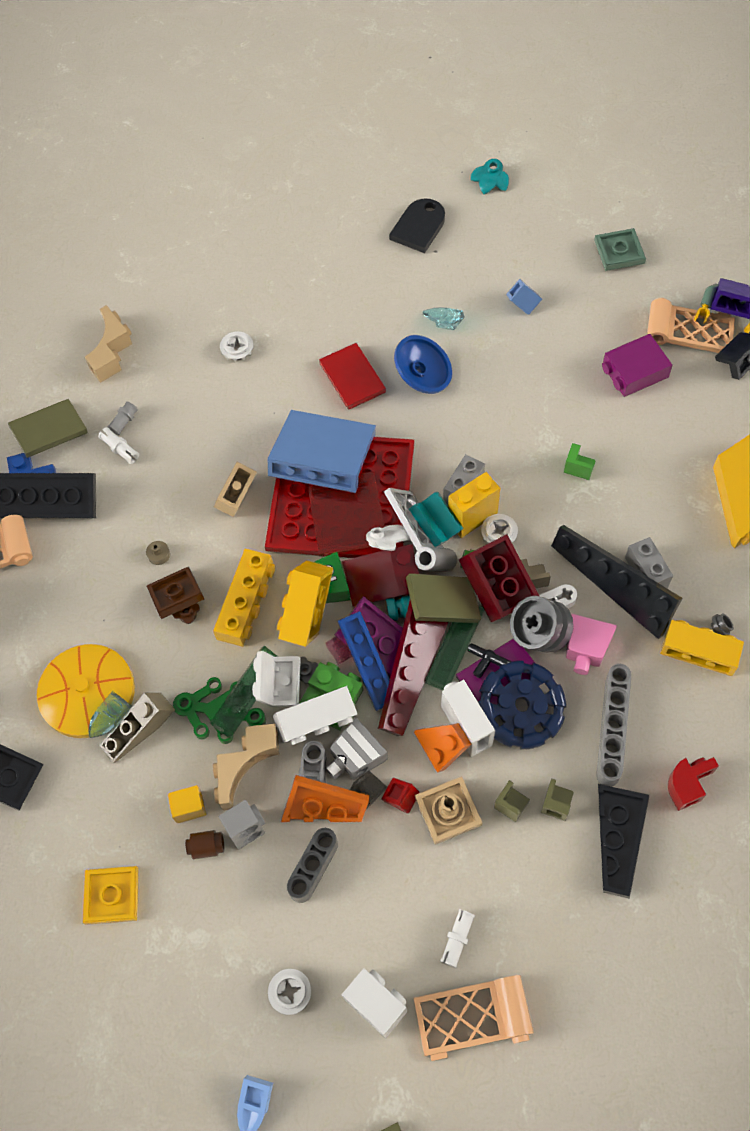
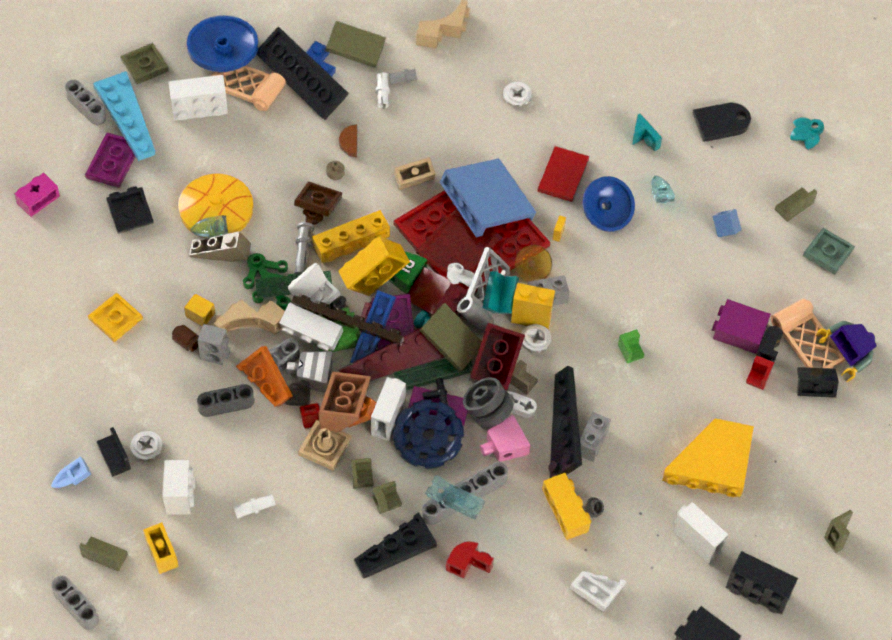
camera: 40 degrees right, 5 degrees down
light nougat piece [414,975,534,1061] -> none
none -> black panel [96,427,131,477]
none -> yellow brick [143,522,179,574]
none -> dark brown wing [291,294,404,346]
none -> light grey pin [294,222,314,278]
none -> nougat slope [319,372,371,432]
none -> dark orange tile [339,124,357,157]
none -> clear light blue plate [425,476,485,520]
none -> clear yellow dish [515,245,552,282]
none -> yellow tile [552,215,566,242]
none -> teal slope [632,113,662,152]
none -> red panel [746,355,774,390]
none -> black leg [756,326,783,363]
none -> olive panel [775,187,817,222]

